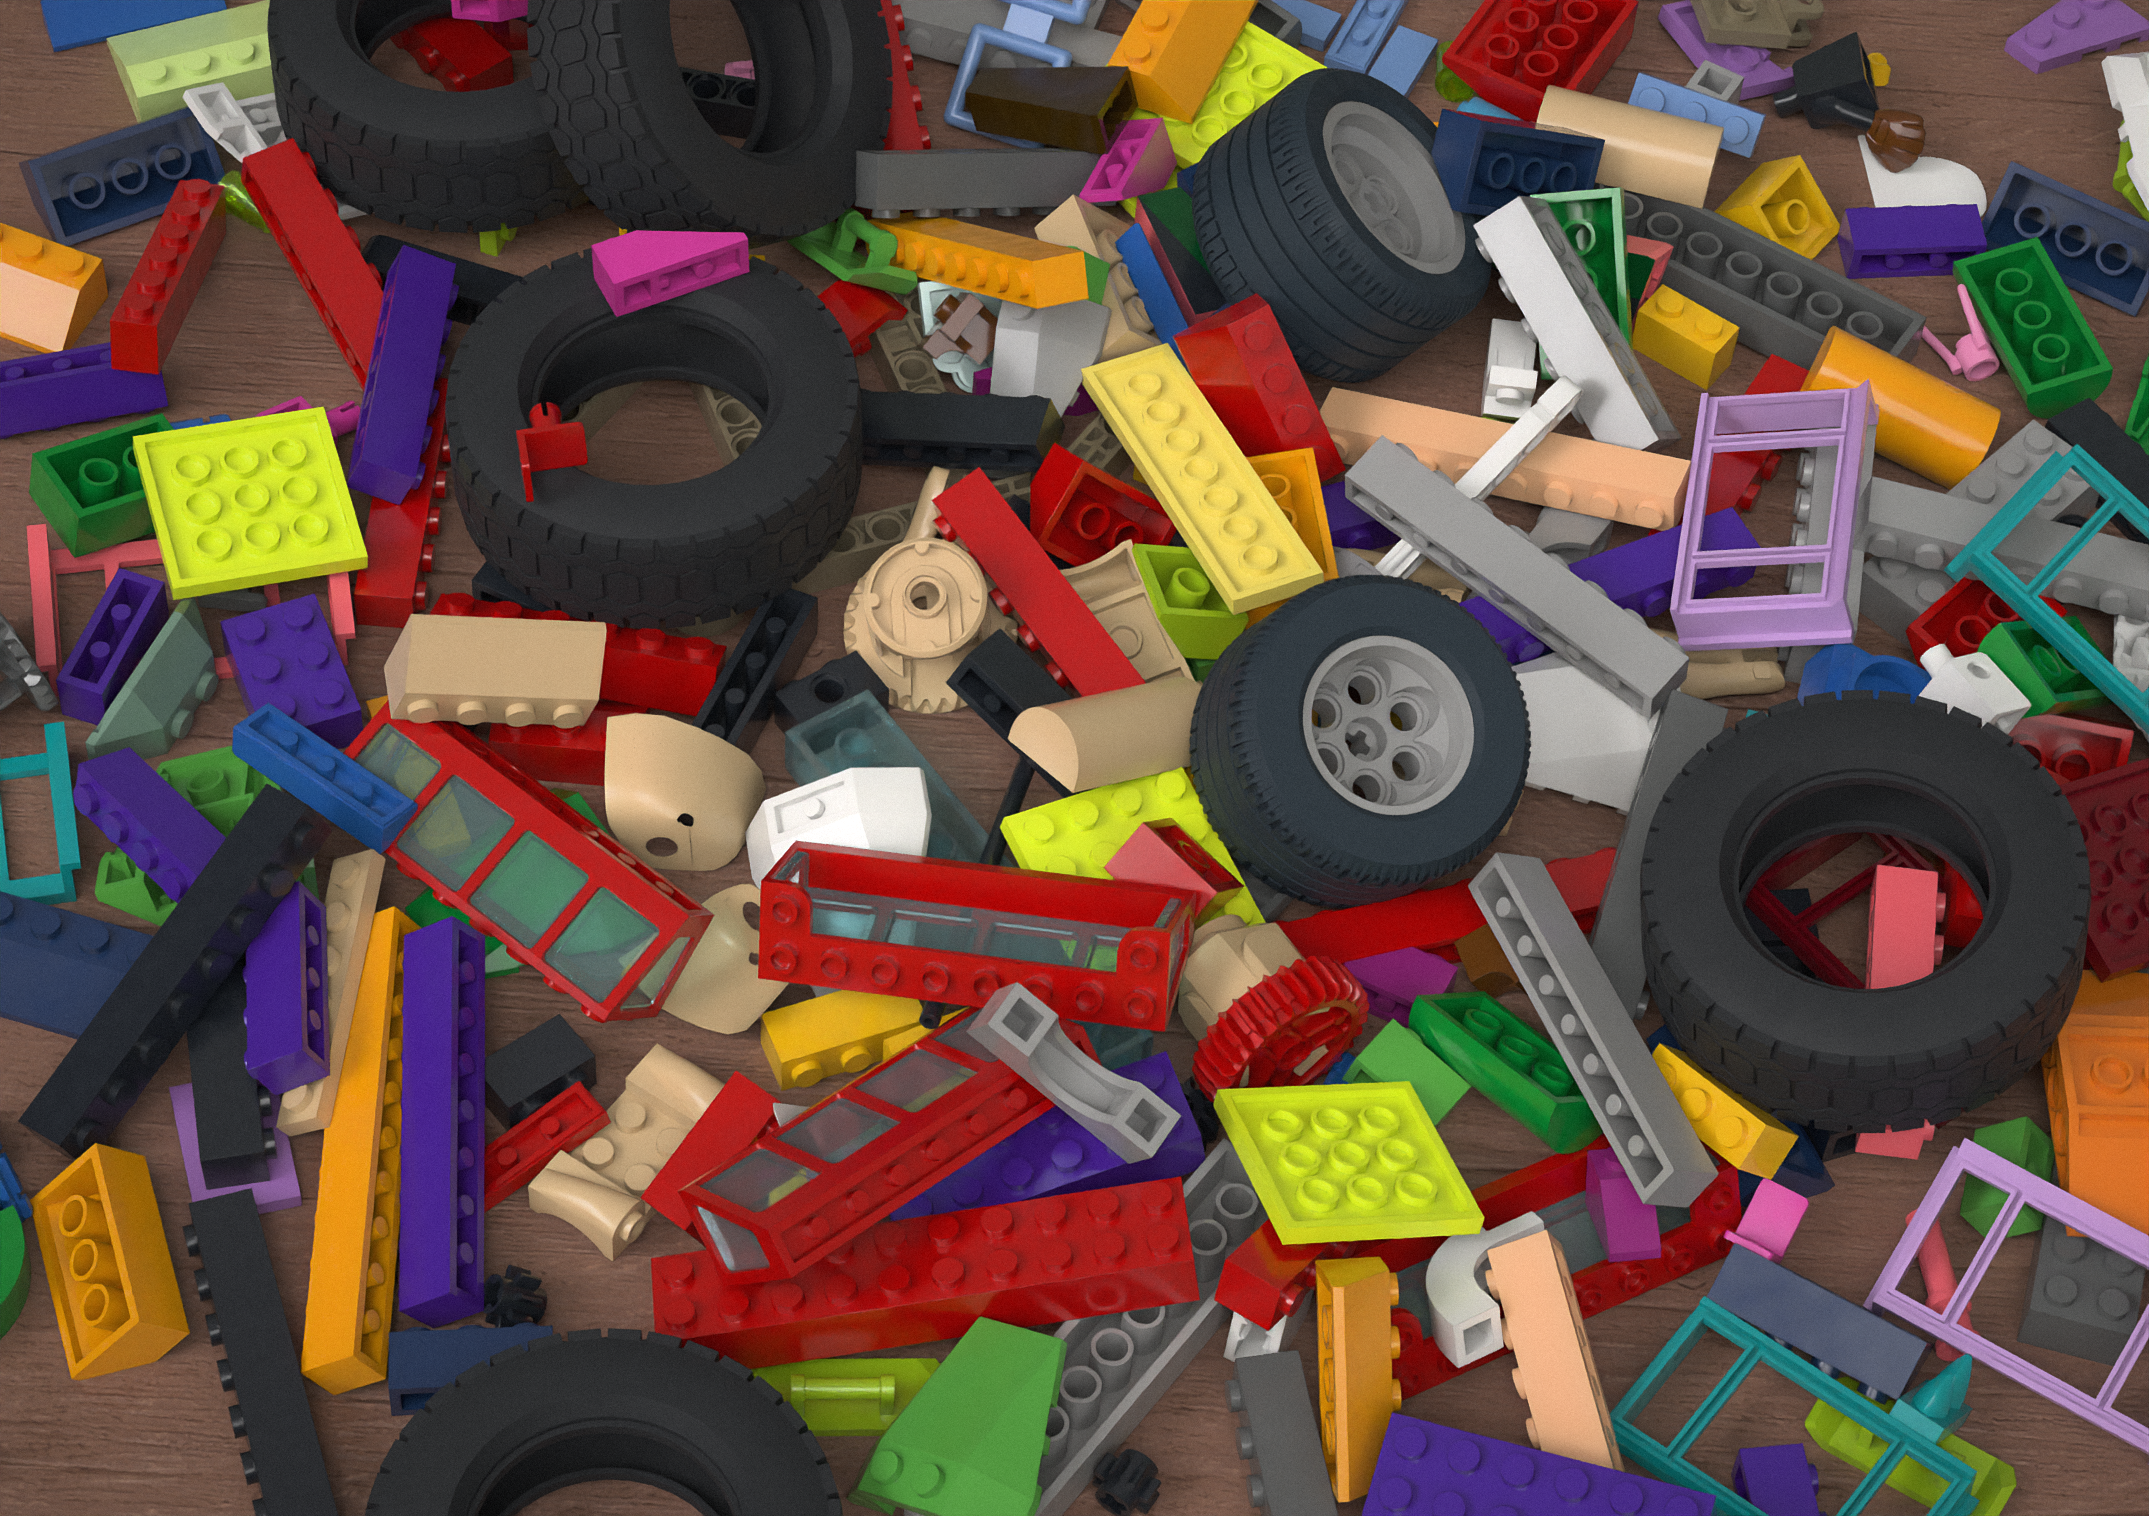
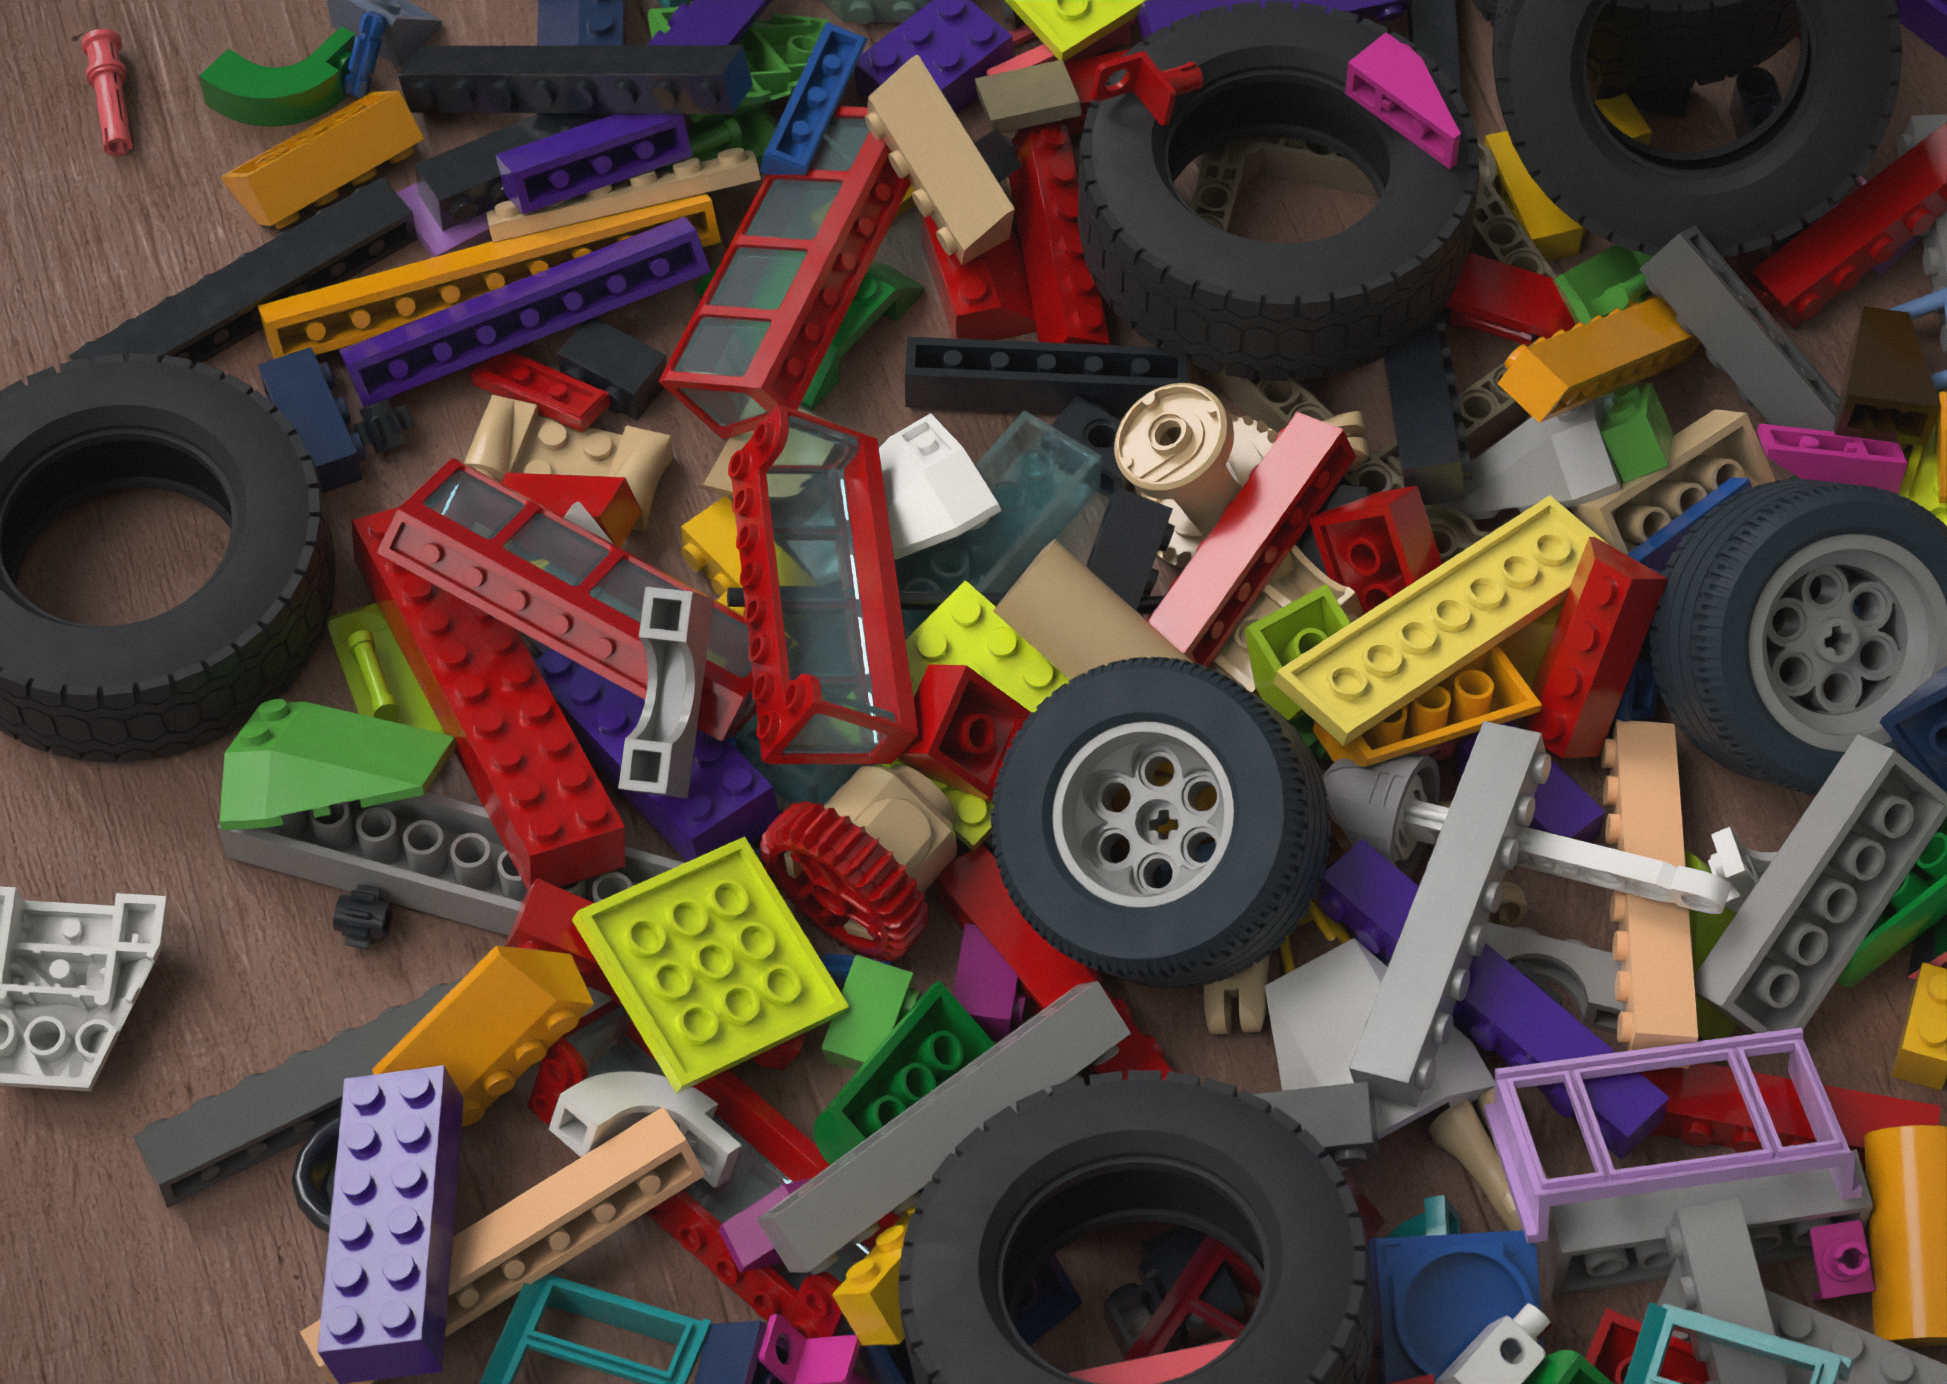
camera: 75 degrees right, 5 degrees up
tan piece [605,713,766,871] -> none
none -> dark tan tile [975,60,1082,134]
none -> dark pink bracket [1809,1220,1875,1300]

